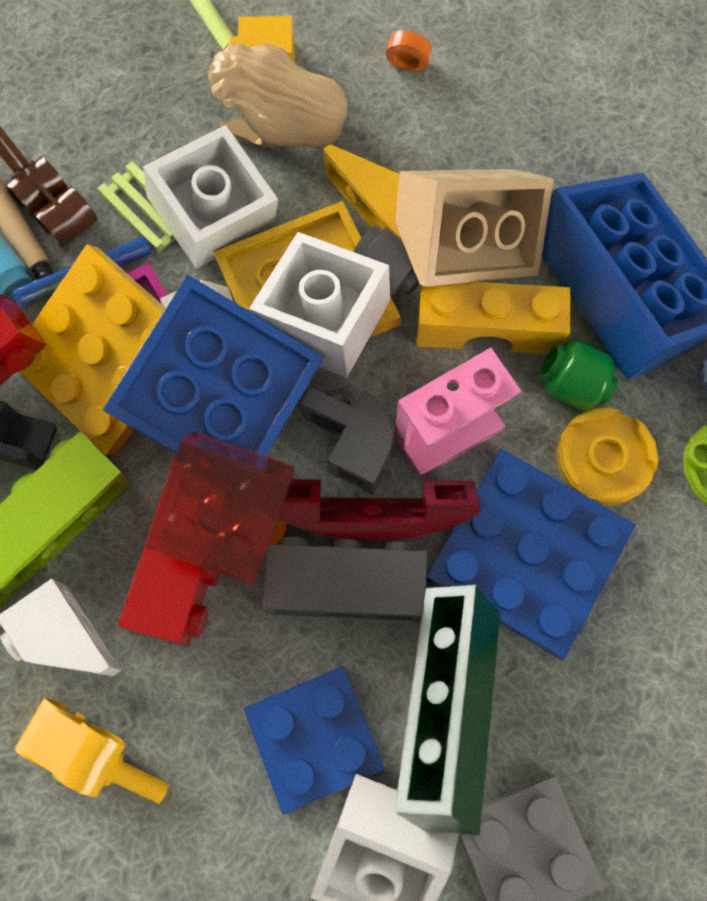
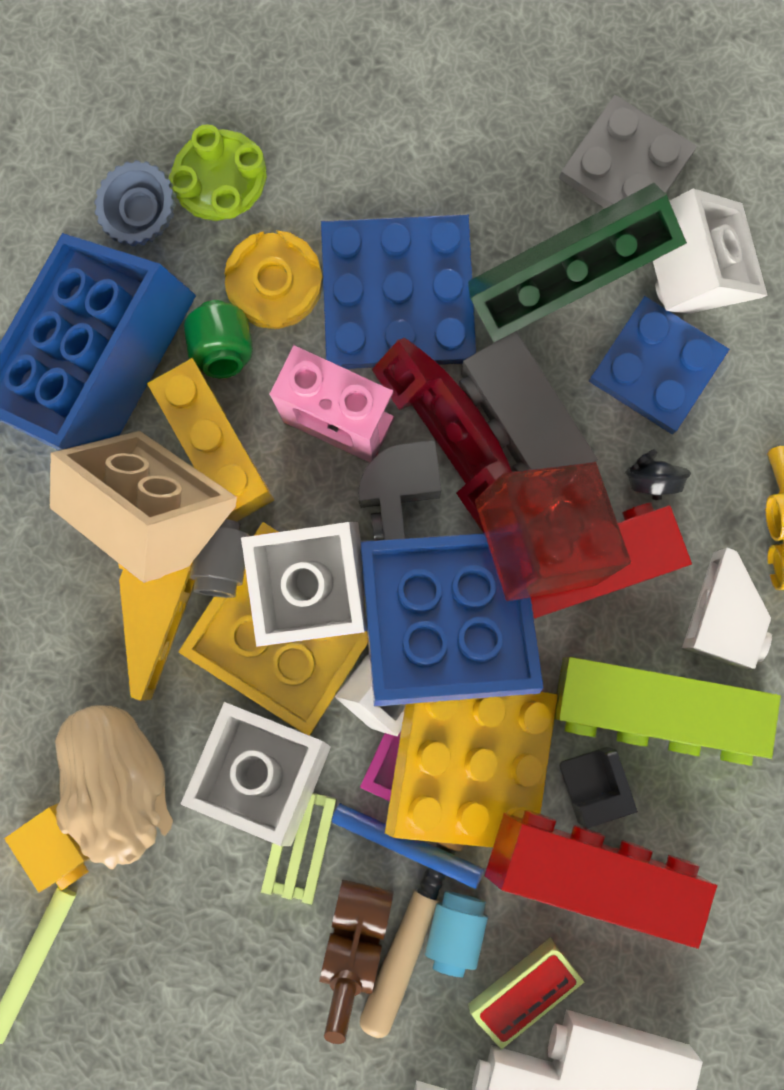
camera: 120 degrees left, 10 degrees up
none -> black hat [625,449,691,500]

